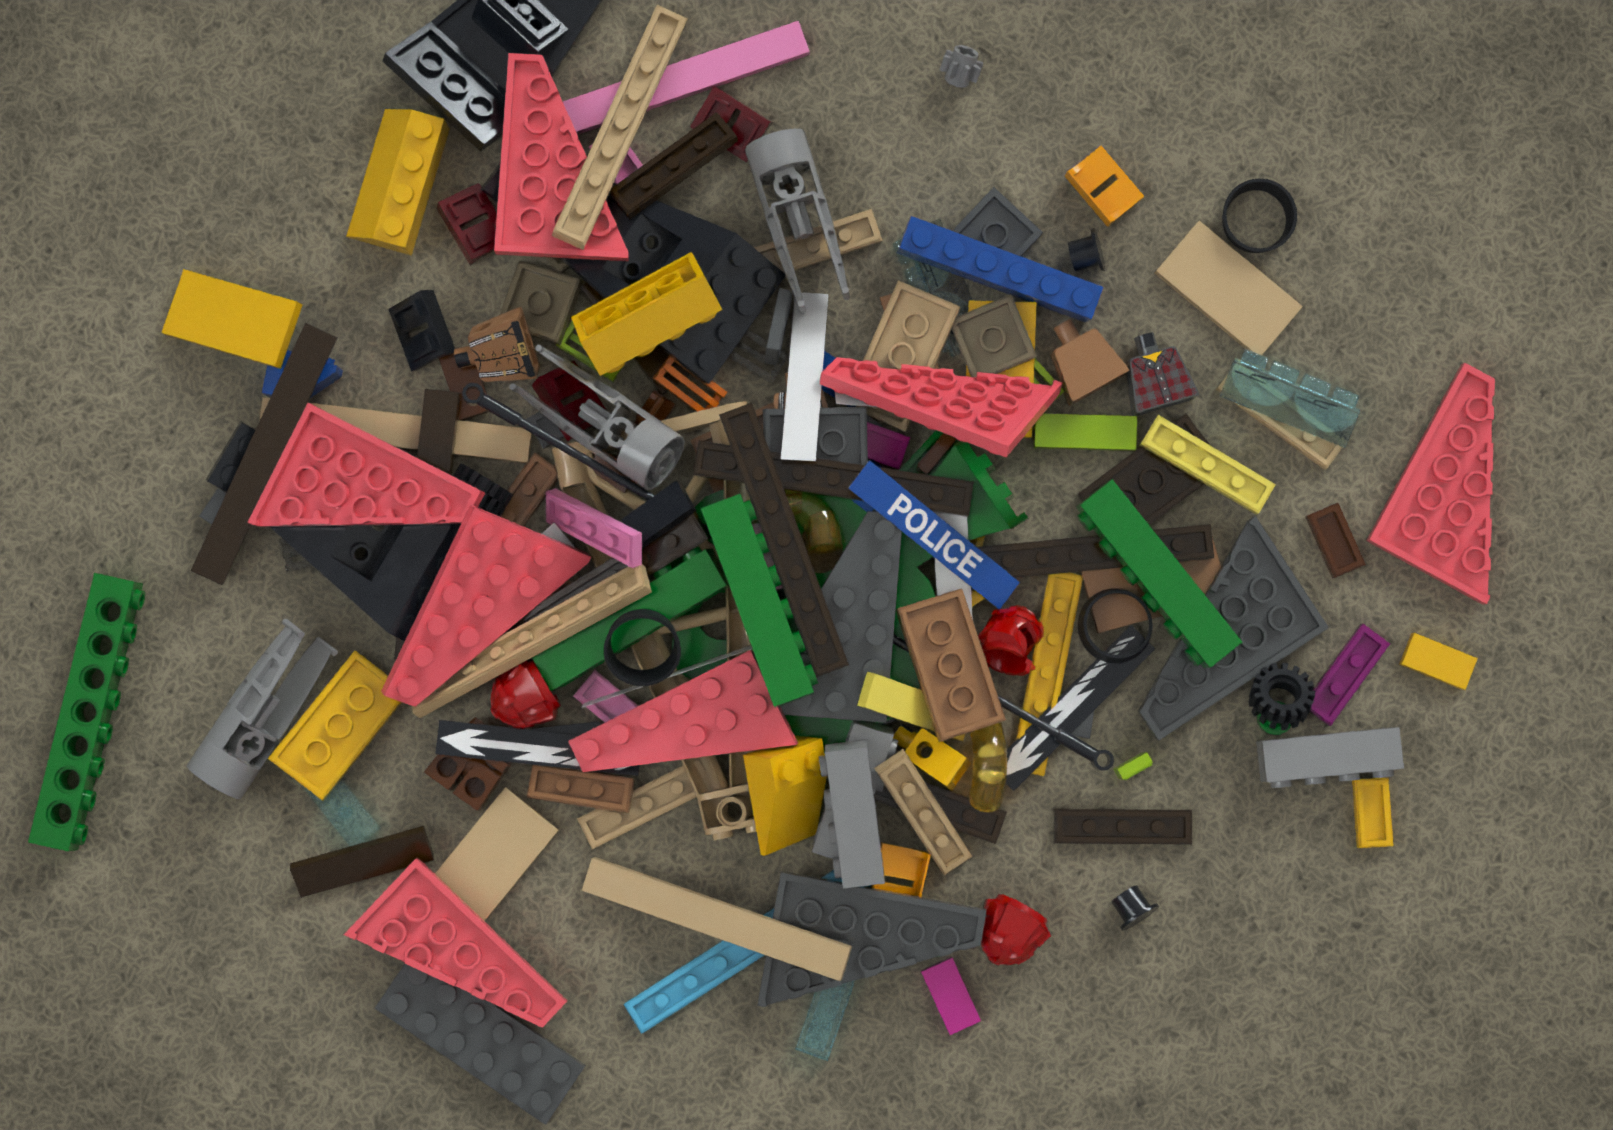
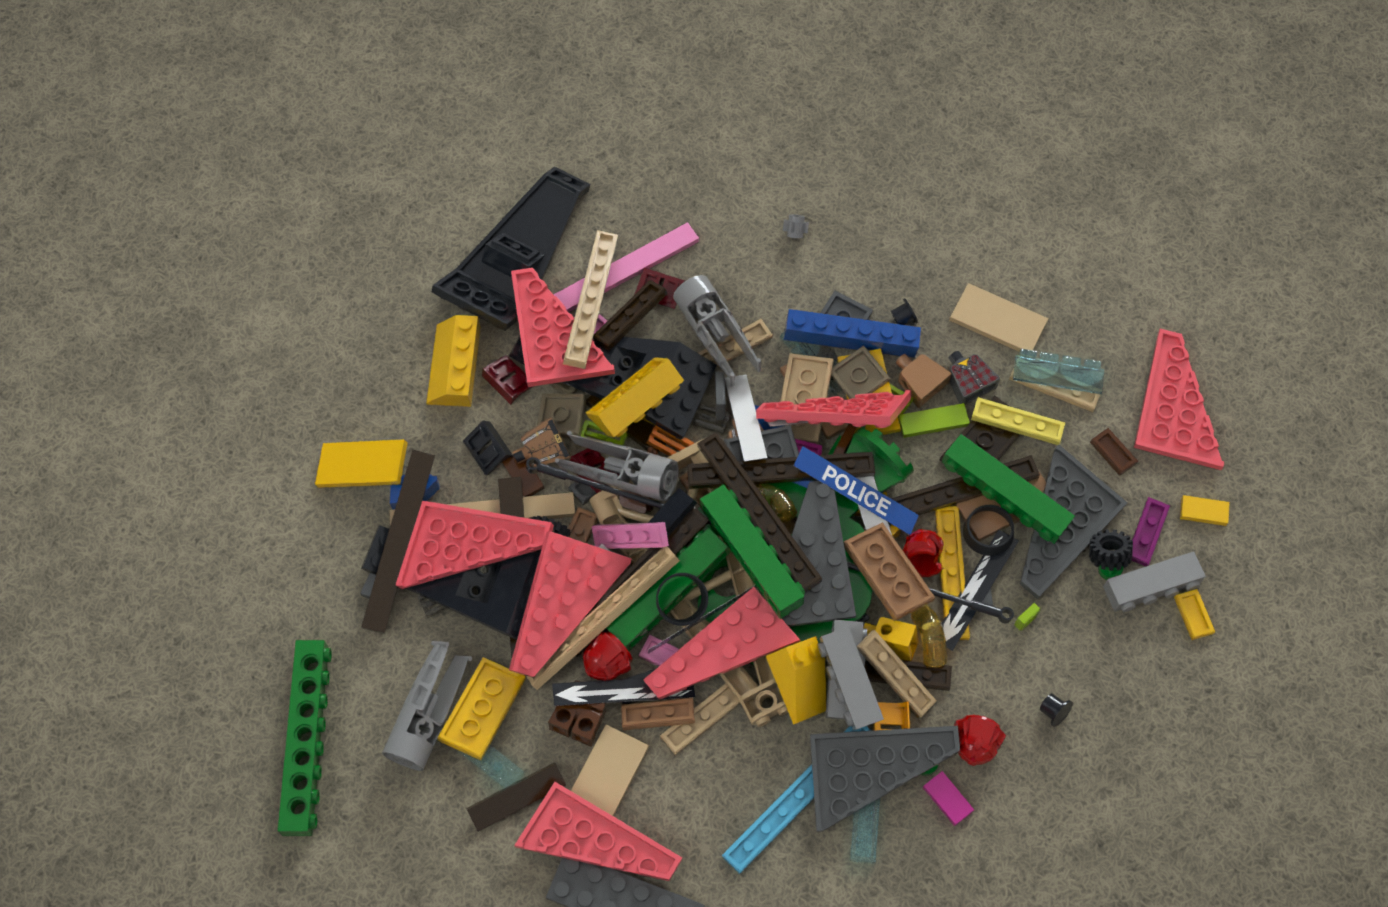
camera: 10 degrees left, 20 degrees down
tan tile [582,857,852,981] -> none
light yellow tile [857,672,965,741] -> none
dark brown tile [1054,809,1192,845] -> none
light orange piece [1065,146,1144,227] -> none
black tyre [1222,178,1297,253] -> none

